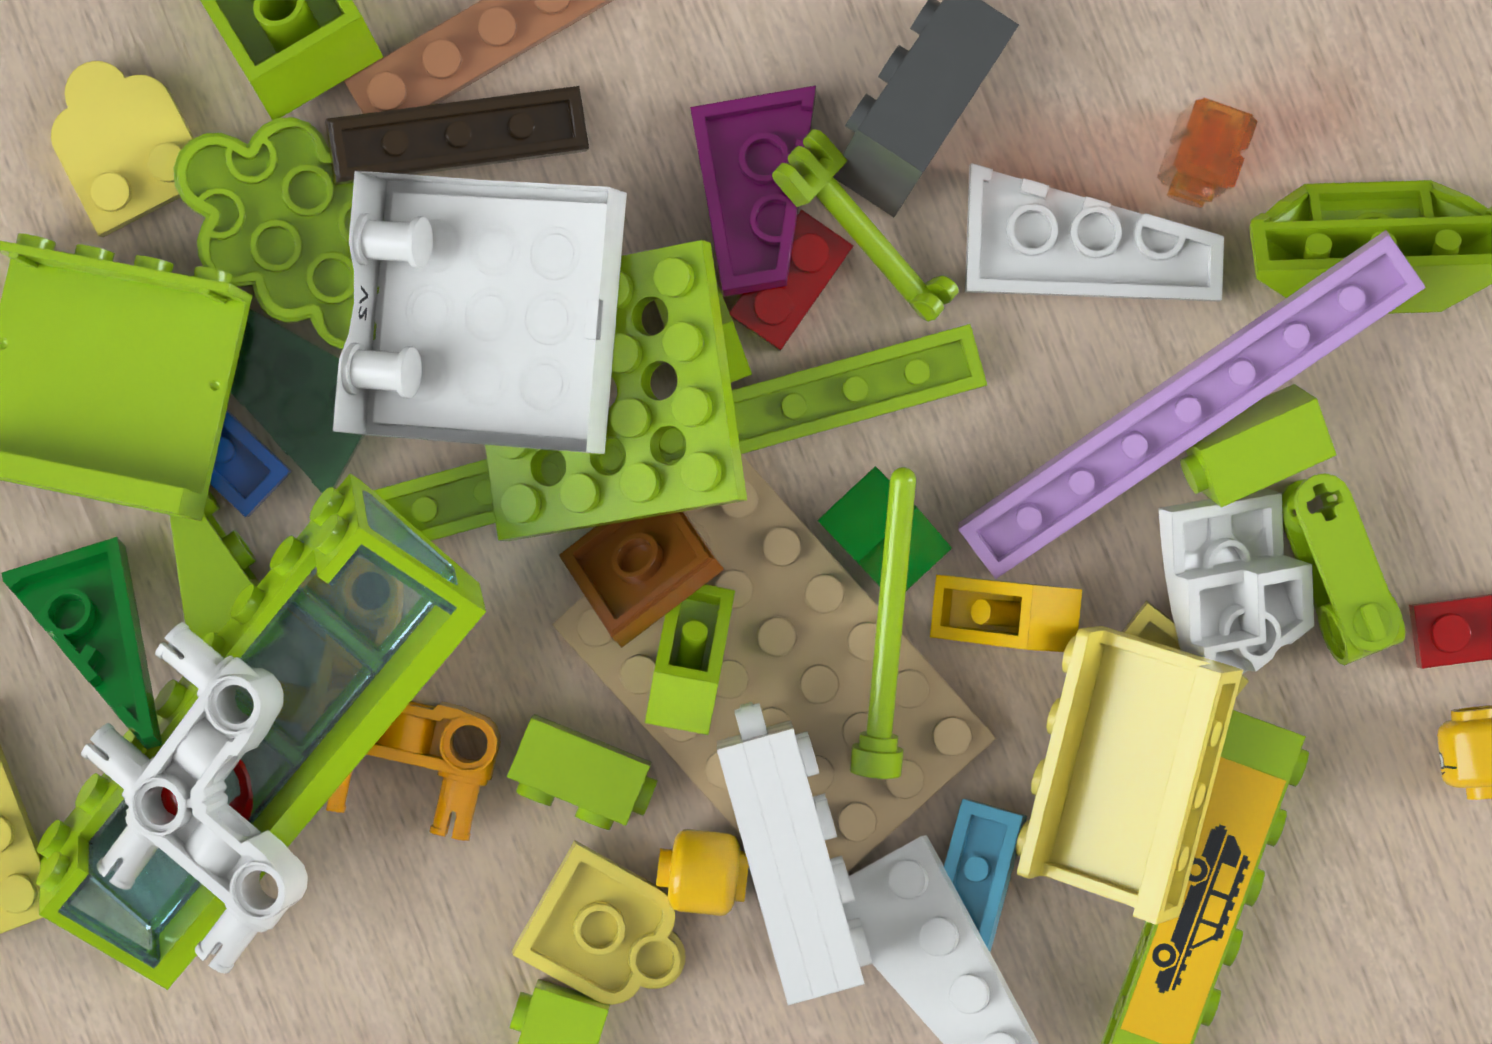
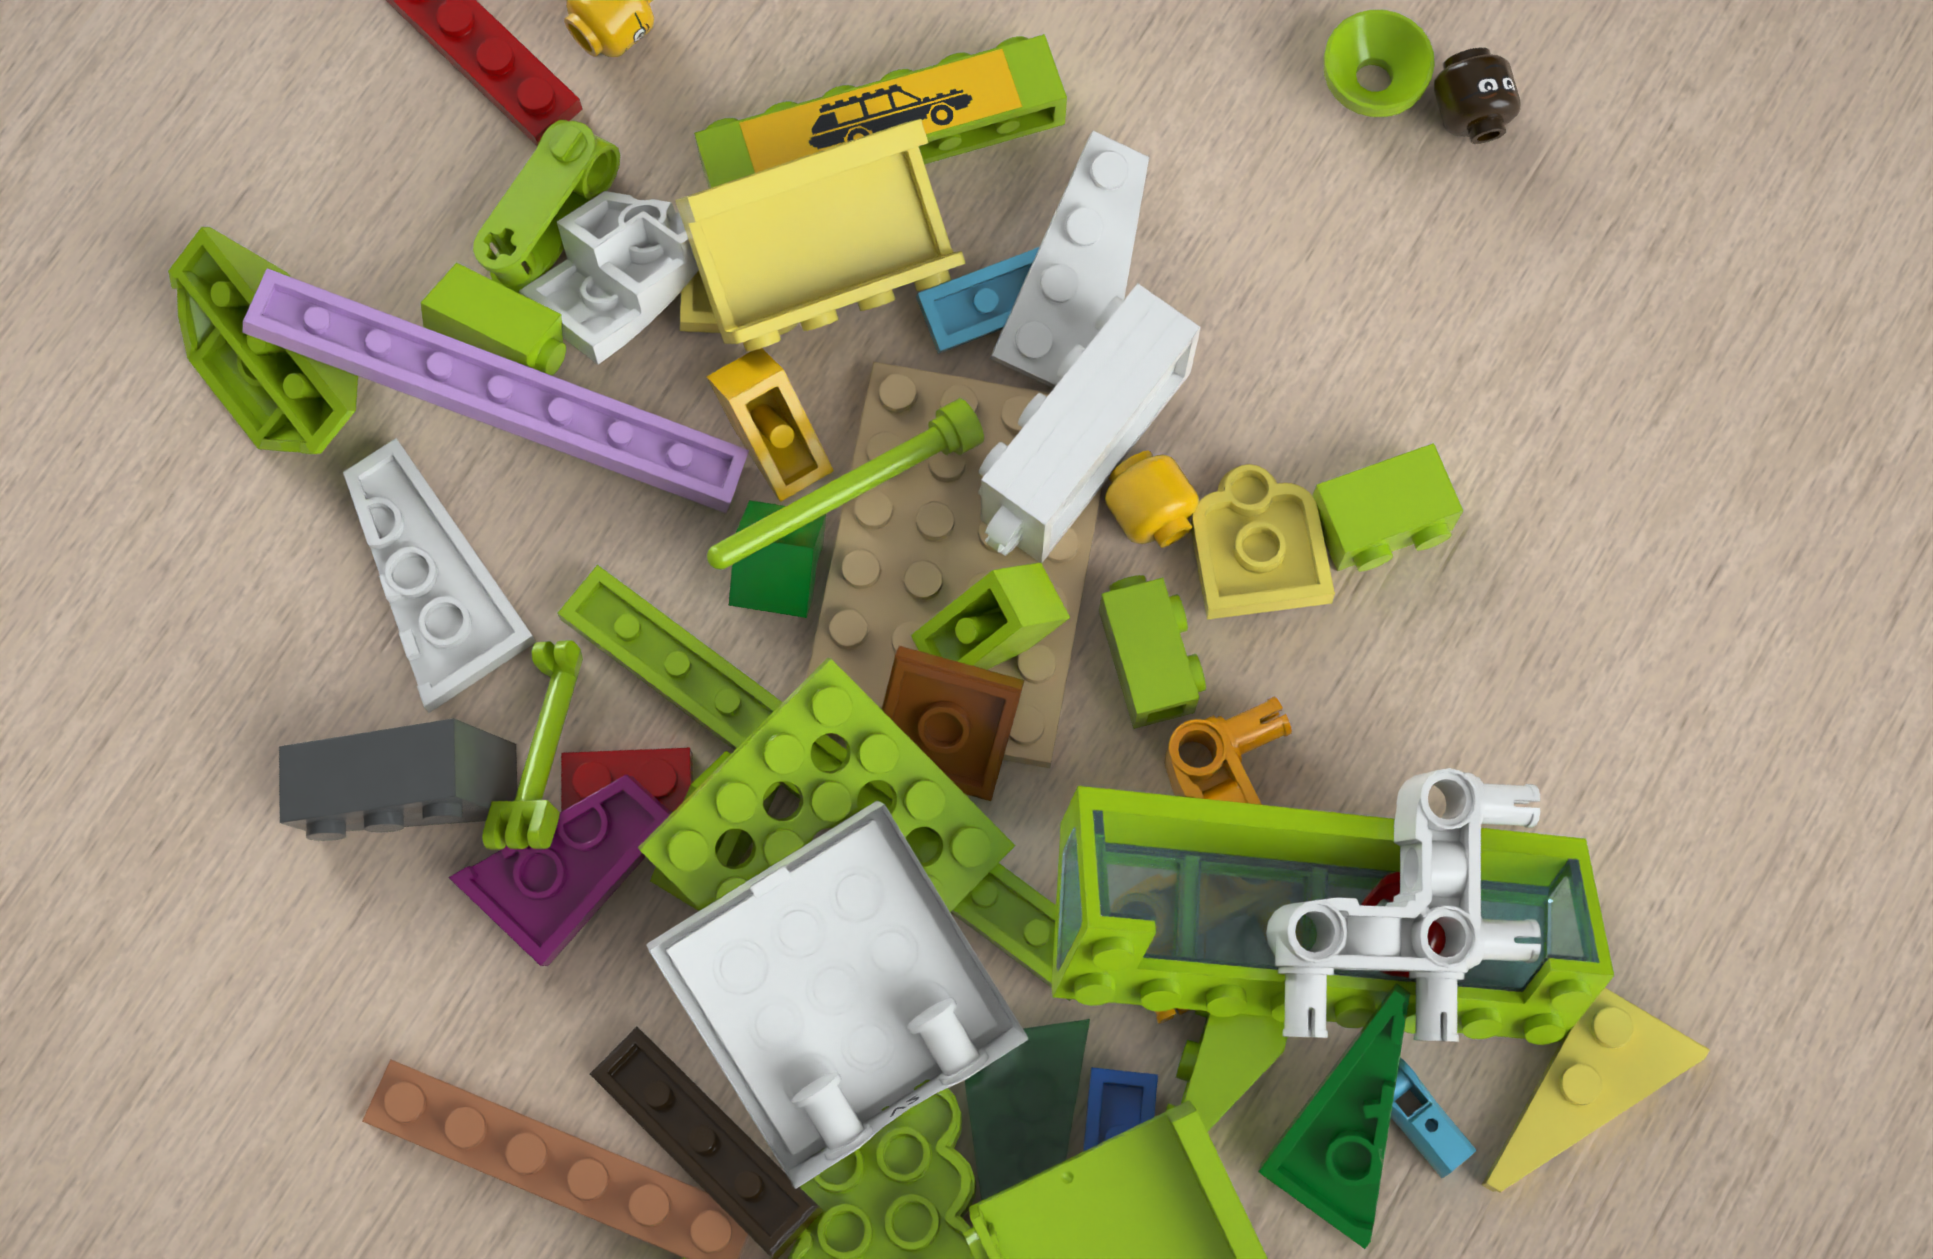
camera: 130 degrees left, 15 degrees down
clear orange brick [1157,97,1258,208] -> none
none -> medium azure bar [1391,1058,1477,1178]

